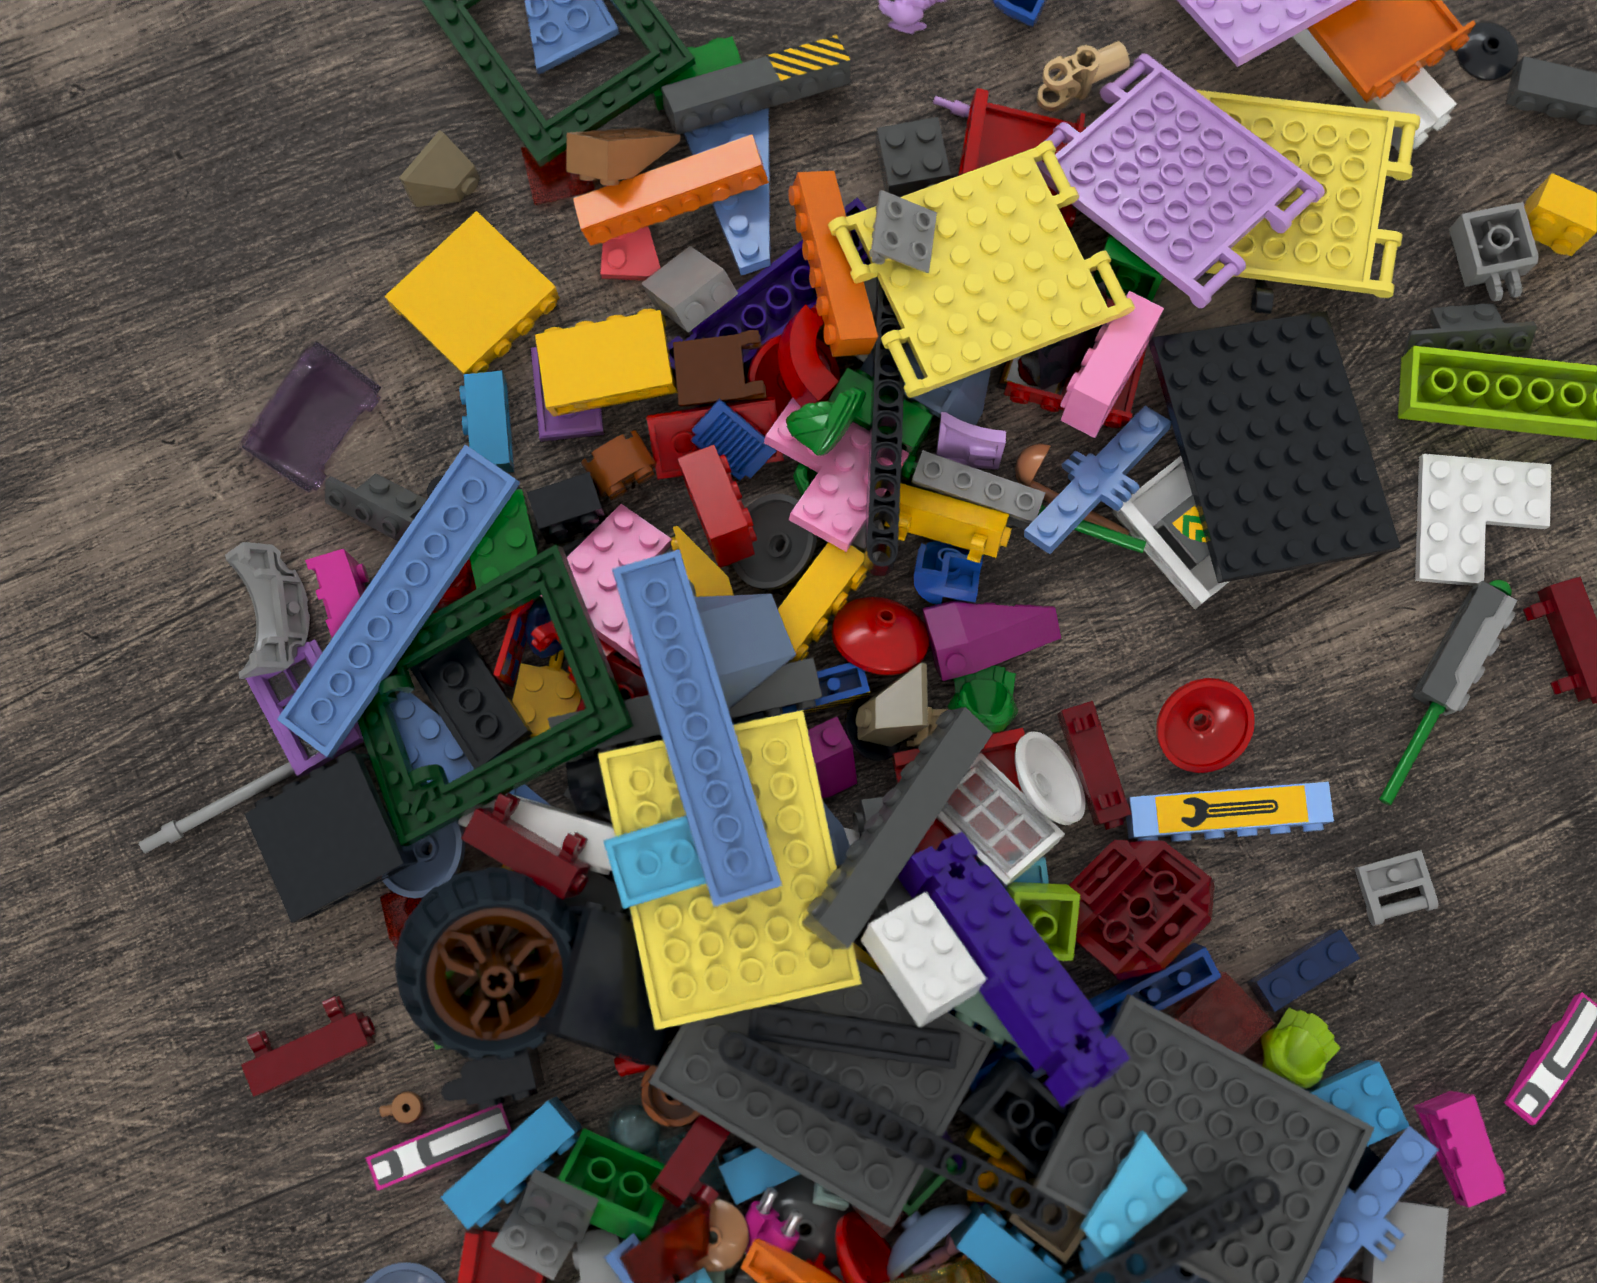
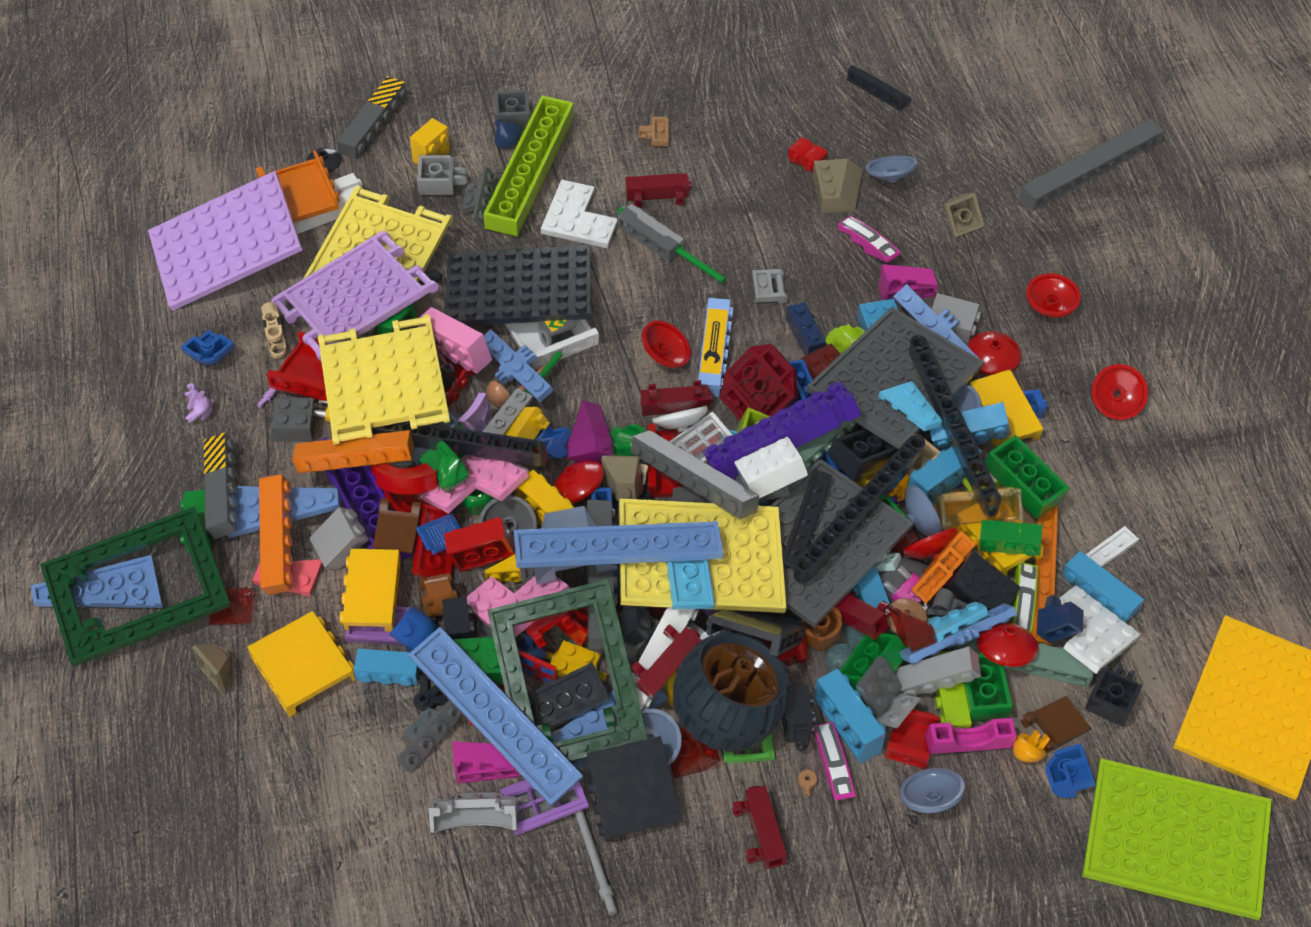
camera: 80 degrees left, 25 degrees down
clear purple windscreen [237,341,382,493] -> none
medium nougat slope [567,127,680,185] -> none
light grey hinge [869,190,937,273] -> none
none -> blue brick [390,606,437,652]

